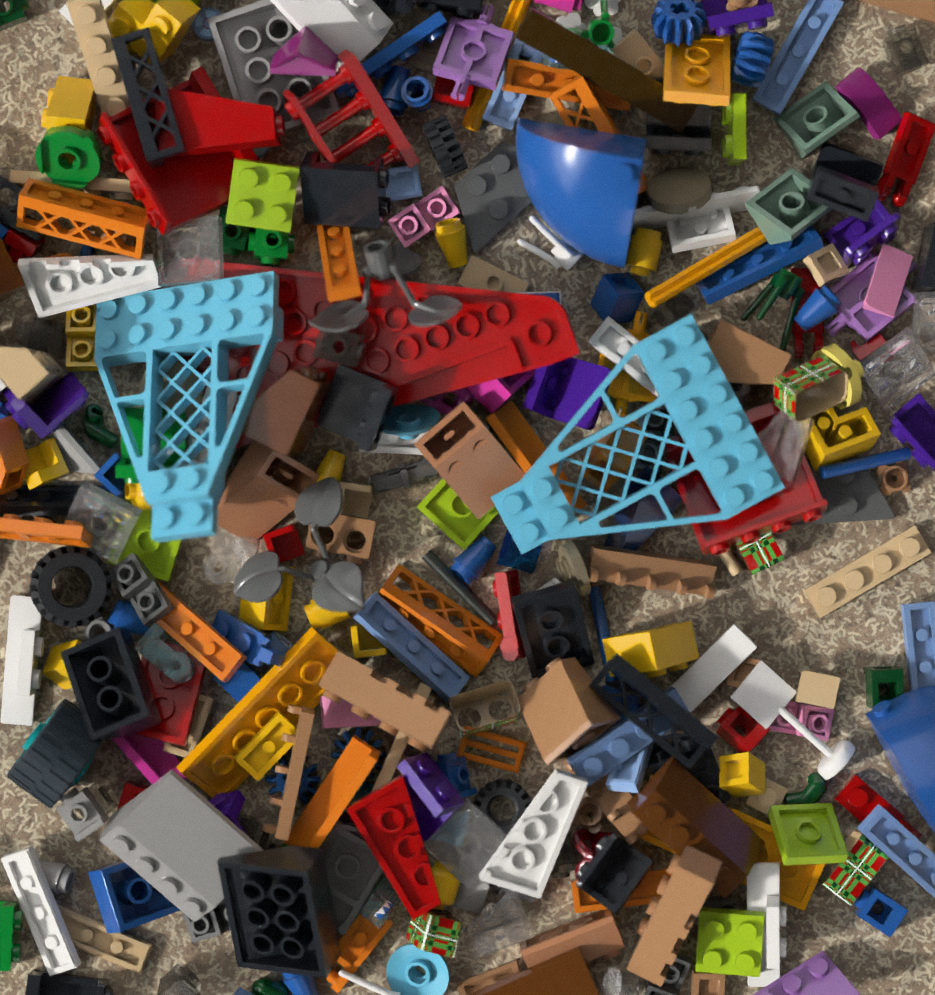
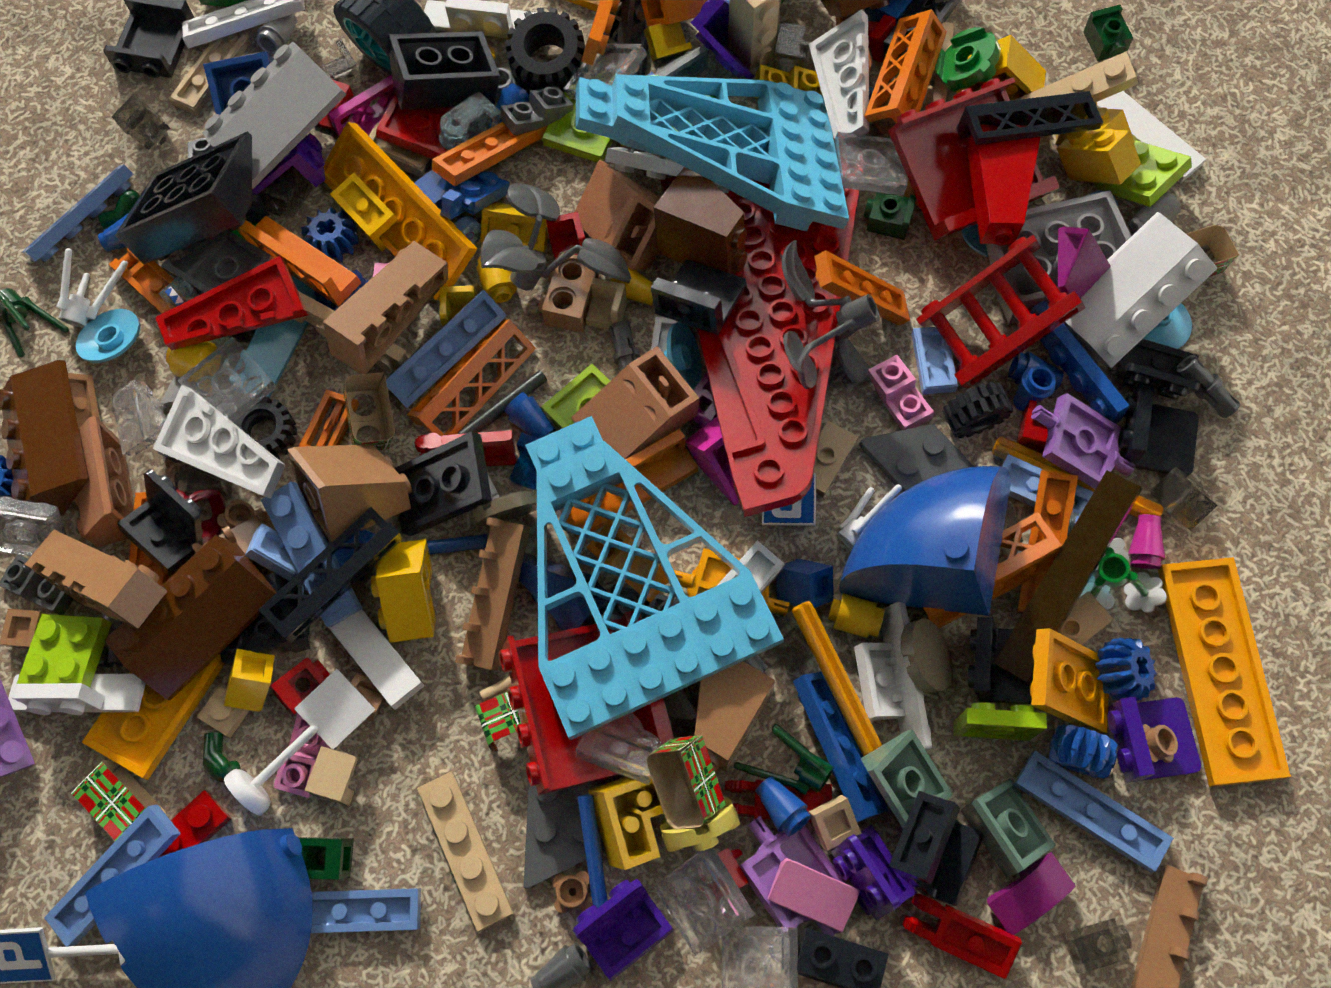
camera: 95 degrees right, 20 degrees down
light grey brick [56,786,109,842] -> none
clear plate [204,528,260,585] -> none
lime plate [225,157,300,233] -> none
green brick [248,228,295,267] -> none
medium nougat hinge [262,704,315,841] -> none
black panel [300,151,391,229] -> none
clear smoke brick [313,330,367,367] -> none
dark purple bracket [397,752,465,841] -> none
piece [406,909,462,958] -> none
yellow cone [434,218,468,268] -> none
blue brick [435,752,477,798] -> none
dark purple bracket [522,357,612,430] -> none
lime plate [768,803,848,865] -> none
blue brick [854,886,908,938] -> none

